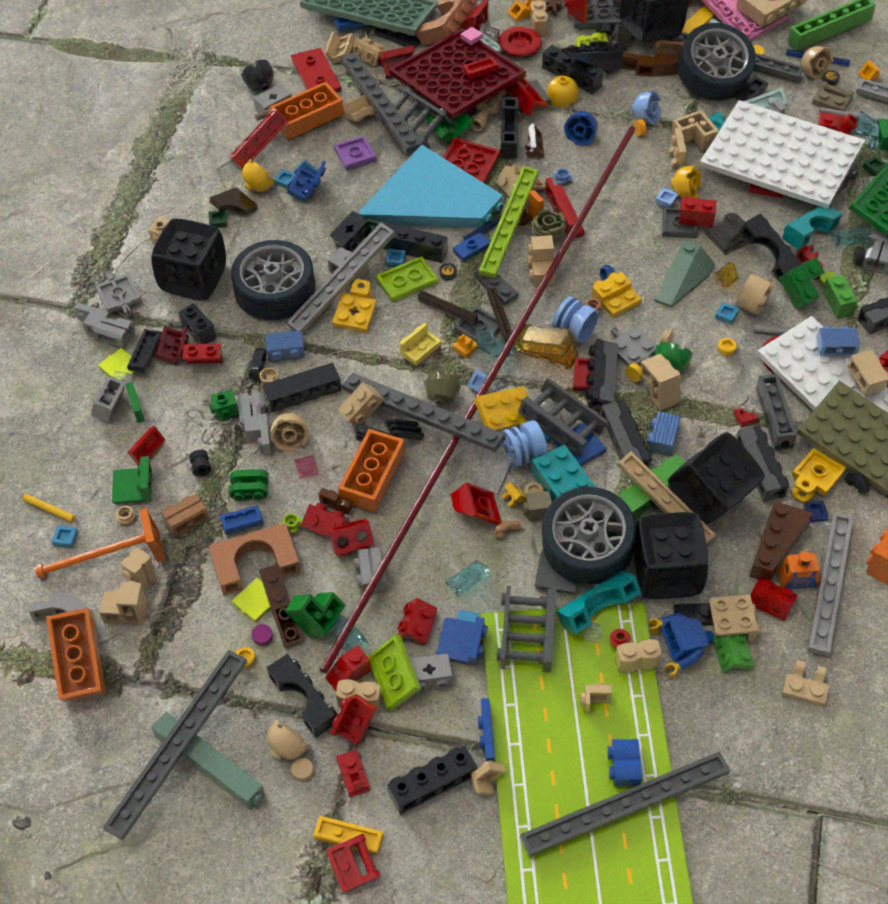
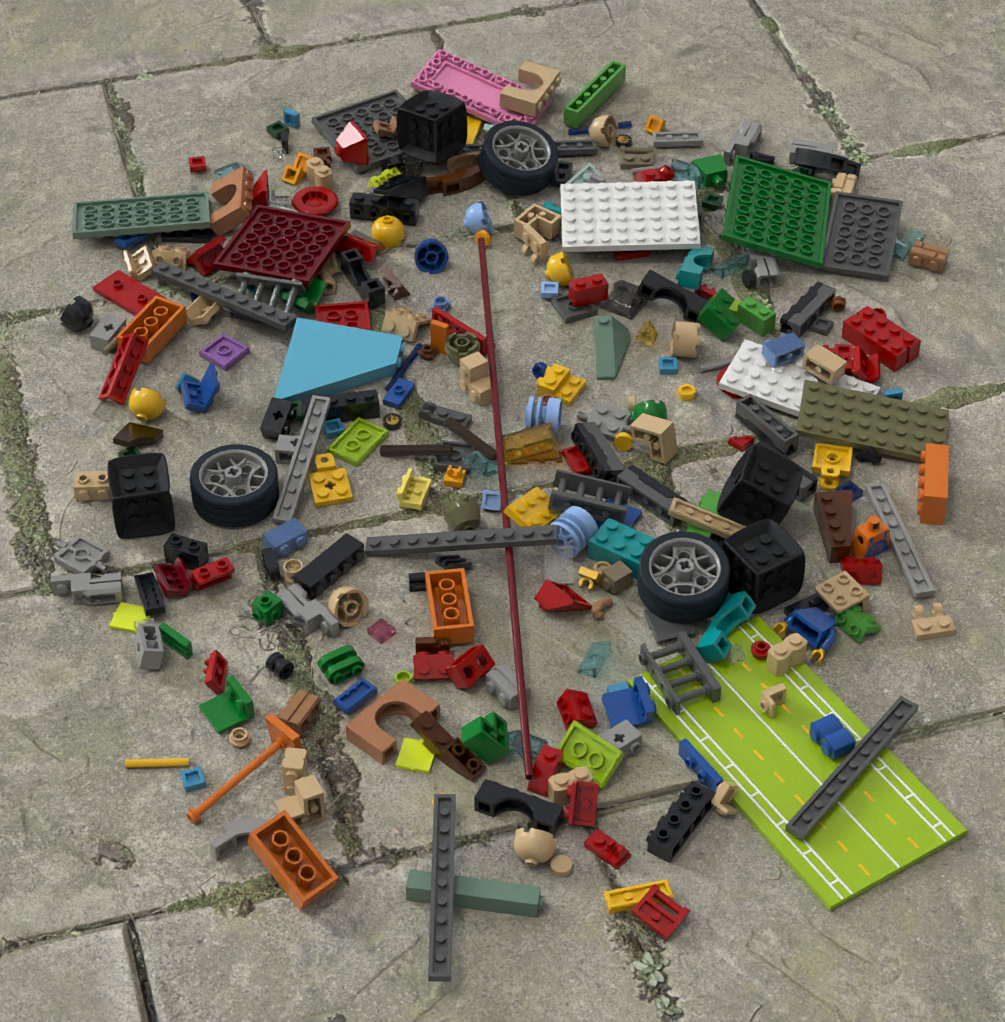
camera: 30 degrees left, 10 degrees down
magenta tile [251,624,273,646] -> none
dark azure tile [274,169,295,189] -> none
tan brick [338,382,385,425] -> none
bright pink tile [460,27,483,45] -> none
red tile [462,57,499,80] -> none
lime tile [479,166,539,279] -> none
medium blue brick [647,411,681,456] -> none

